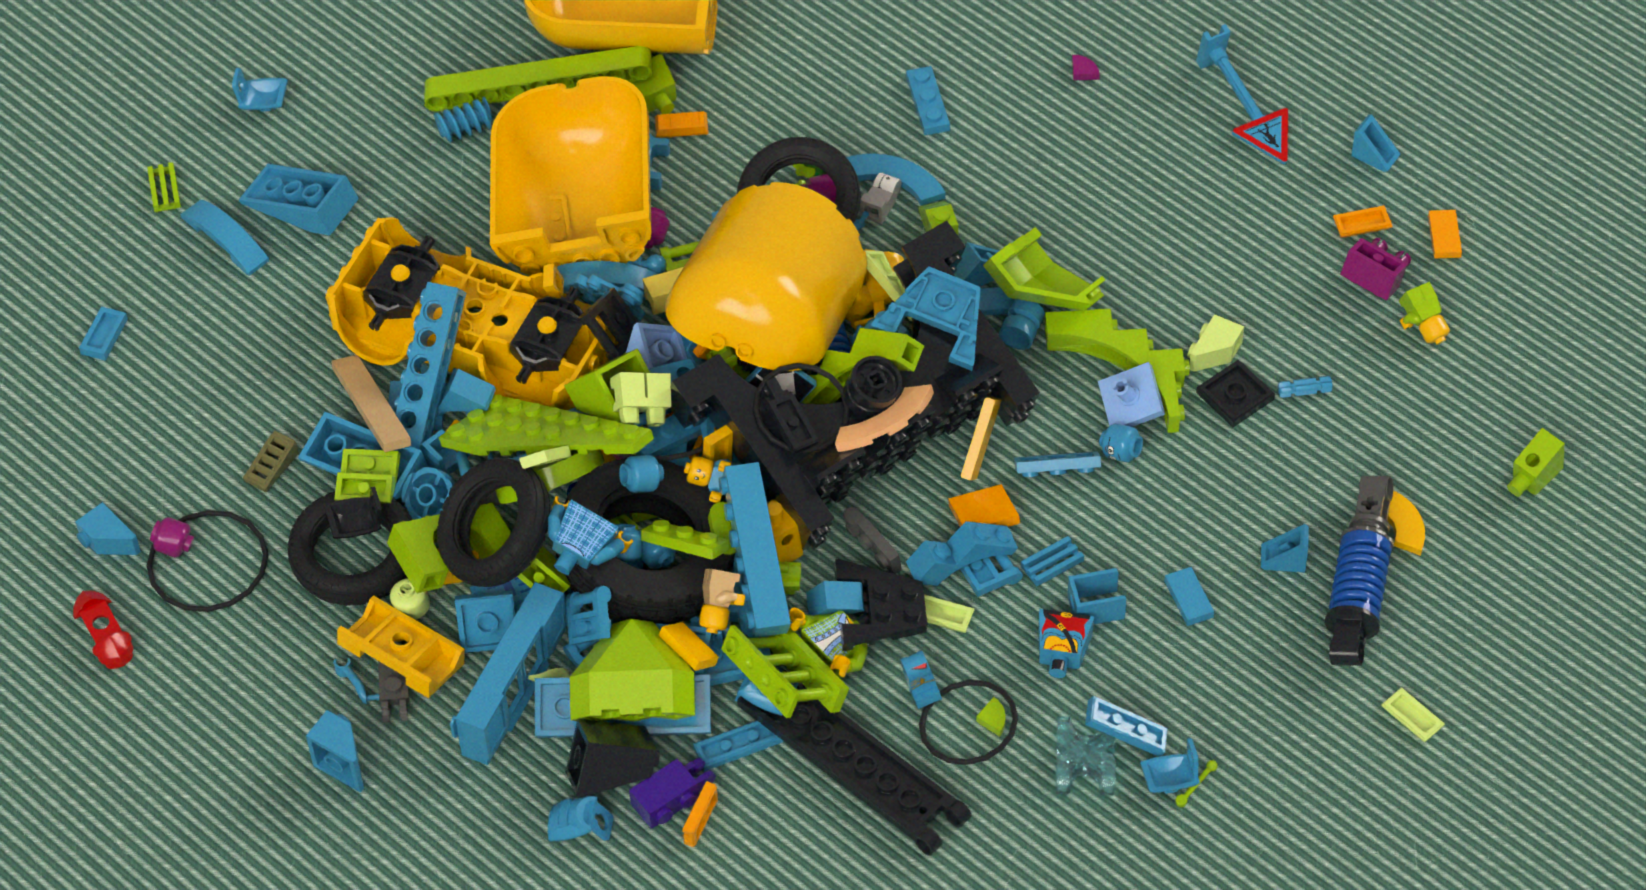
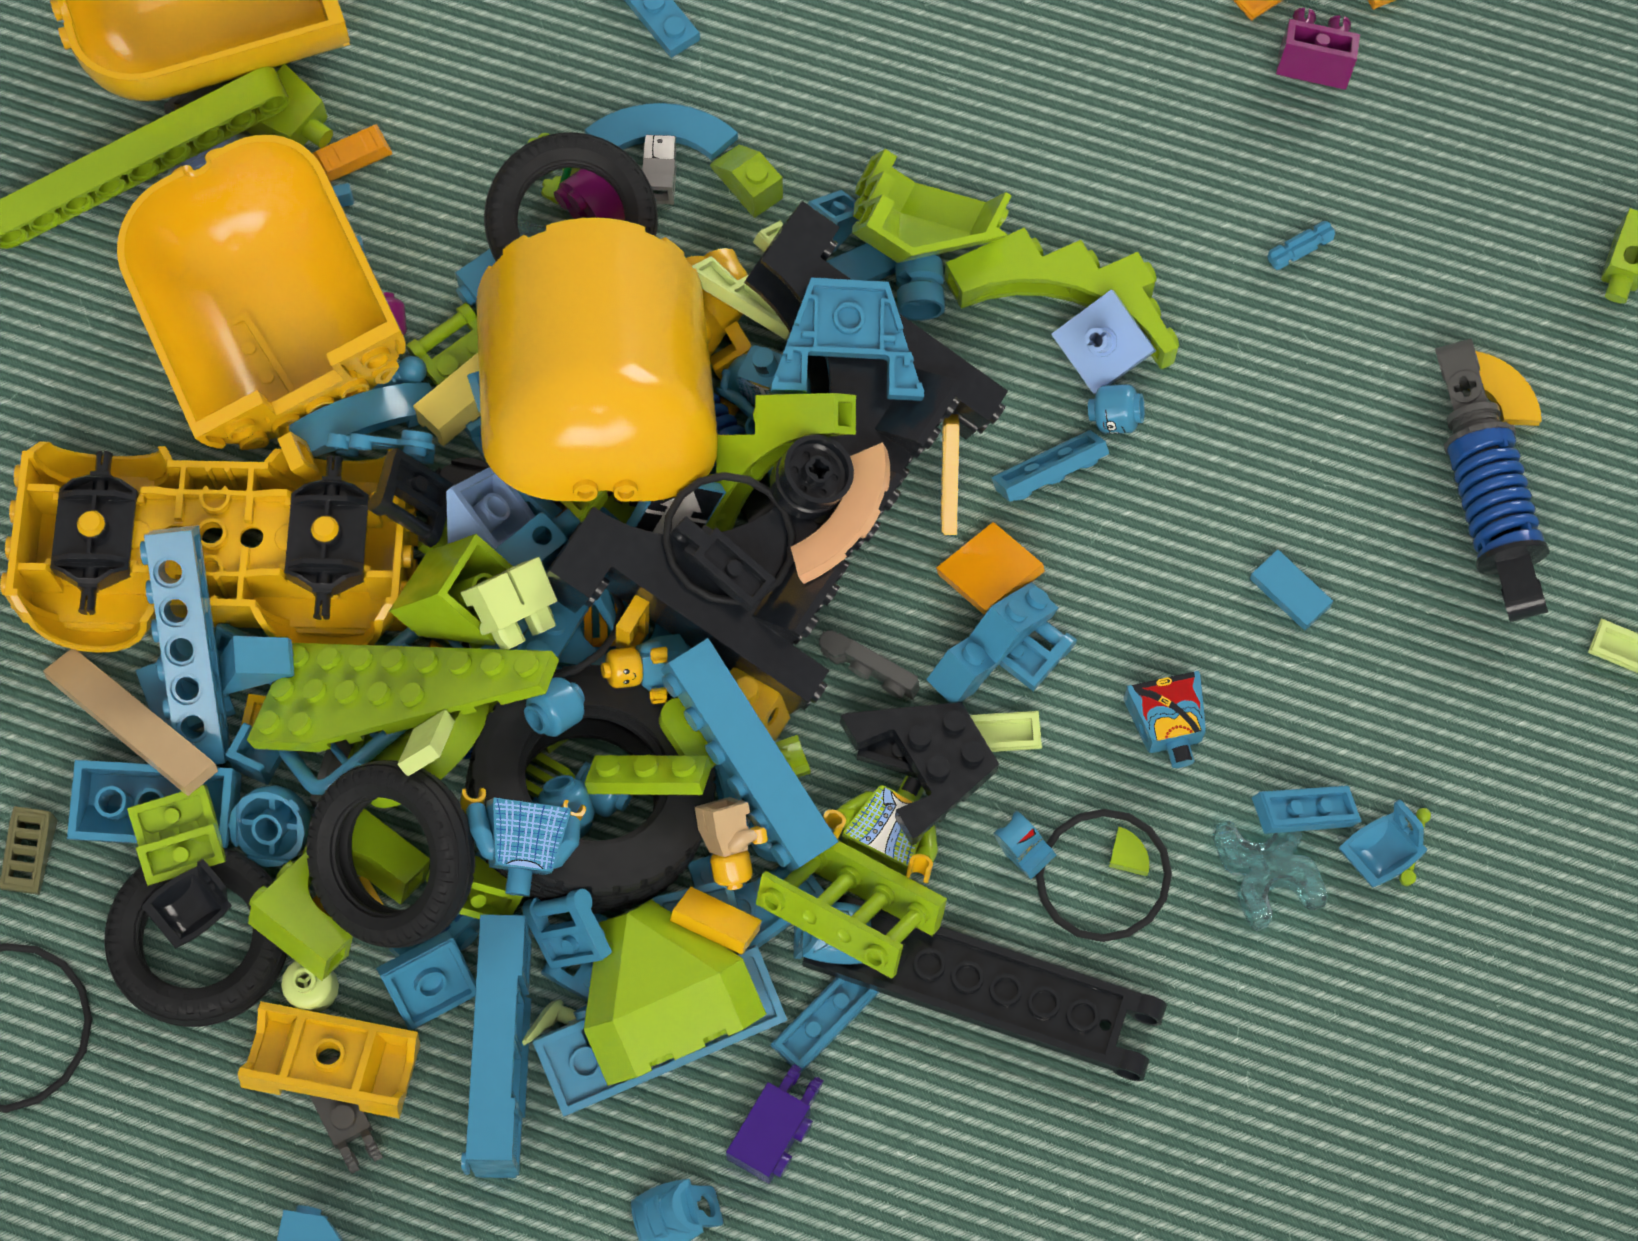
camera: 25 degrees left, 15 degrees up
dark azure piece [333,658,379,704] -> none
dark azure piece [434,97,492,143] -> none
black slope [565,718,660,797] -> none
light orange tile [682,781,718,847] -> none
dark azure slope [806,581,865,615] -> none
dark azure tile [1021,536,1084,587] -> none
dark azure piece [1067,568,1126,624] -> none
yellowish green slope [1187,314,1244,372] -> none
black tile [1196,359,1275,428] -> none
dark azure slope [1261,524,1309,572] -> none
lime piece [1399,281,1450,345] -> none

